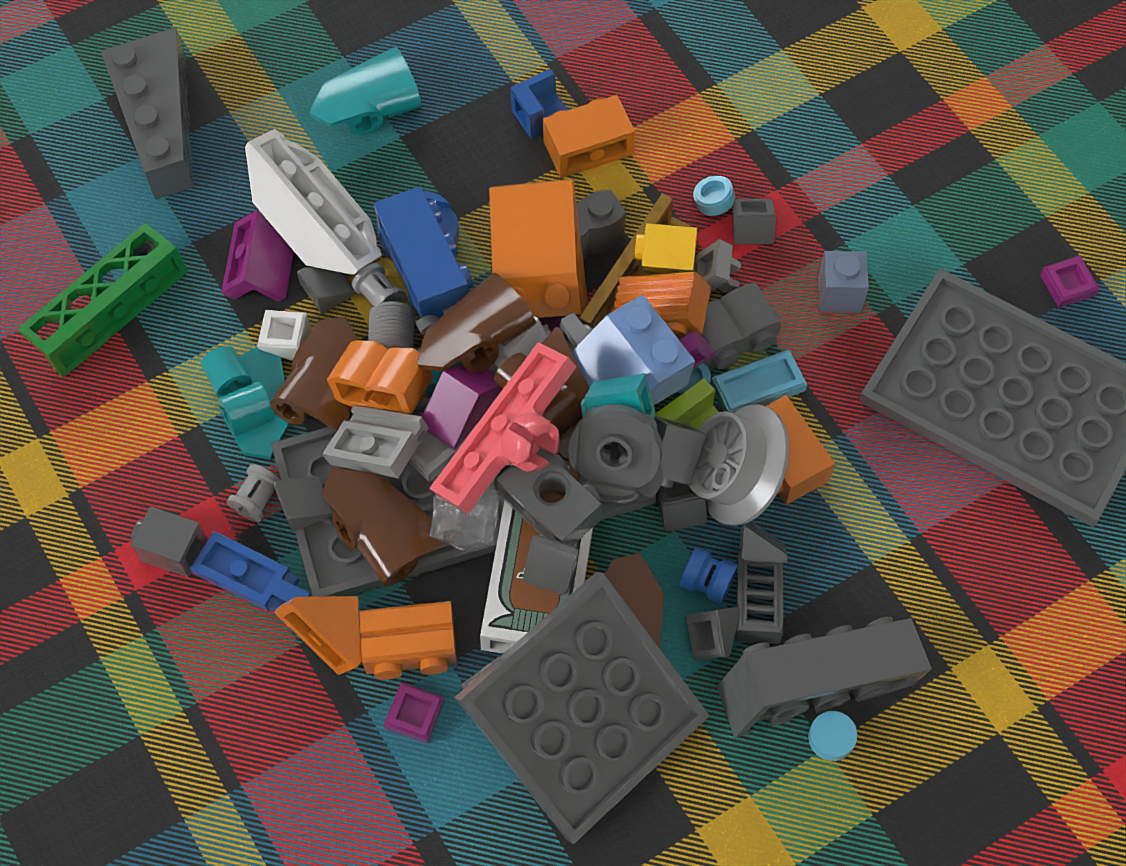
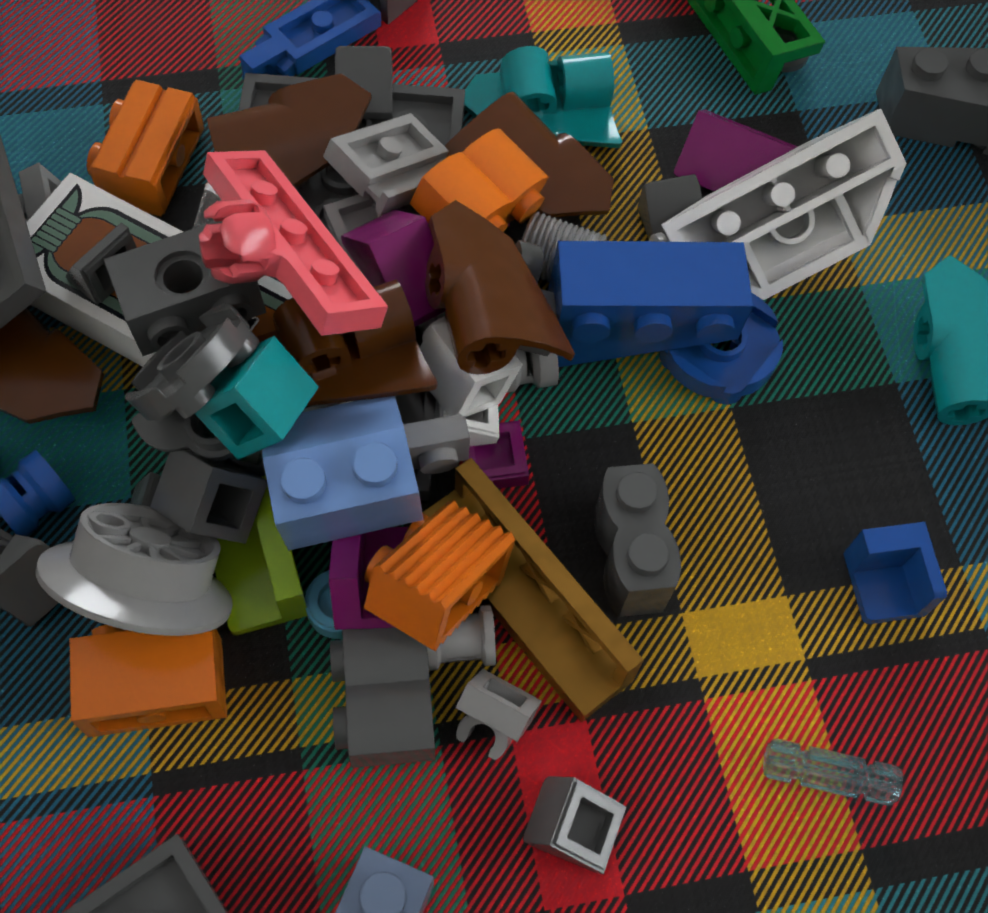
camera: 105 degrees right, 0 degrees up
light grey bush [226,464,280,522] -> none
white slope [257,310,311,361] -> none
orange slope [274,596,362,675] -> none
magenta tile [384,682,445,744] -> none
orange slope [489,179,588,318] -> none
orange brick [543,95,635,179] -> none
yellow slope [635,223,697,274] -> none
medium azure tile [693,176,736,216] -> none
medium azure tile [711,350,807,413] -> none
none -> clear light blue axle [763,739,903,806]

